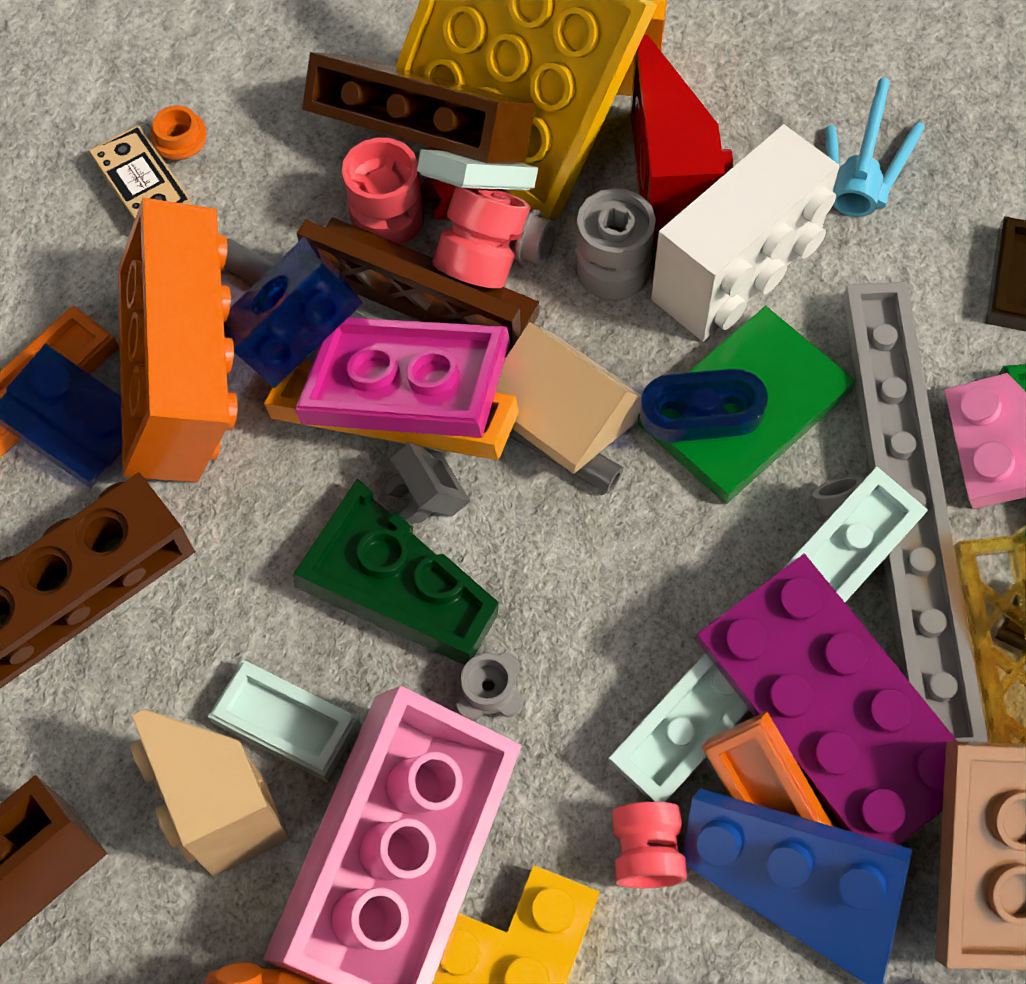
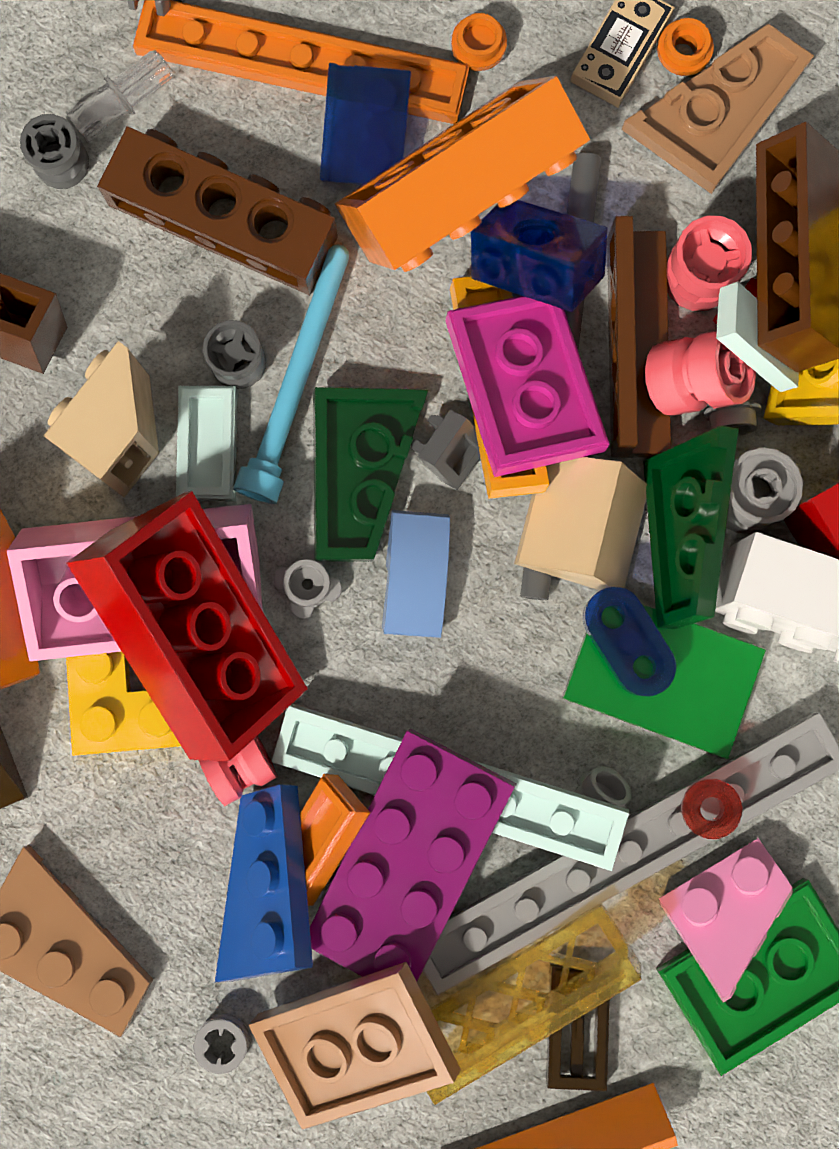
camera: 60 degrees right, 20 degrees up
none -> red slope [66,491,308,761]
none -> dark grey wheel [203,320,266,389]
none -> medium azure piece [233,244,349,504]
none -> medium blue slope [382,510,450,638]
none -> orange plate [451,13,507,71]
none -> medium nougat wing [621,23,814,194]
none -> dark green wing [643,425,739,629]
none -> clear red plate [681,779,742,839]

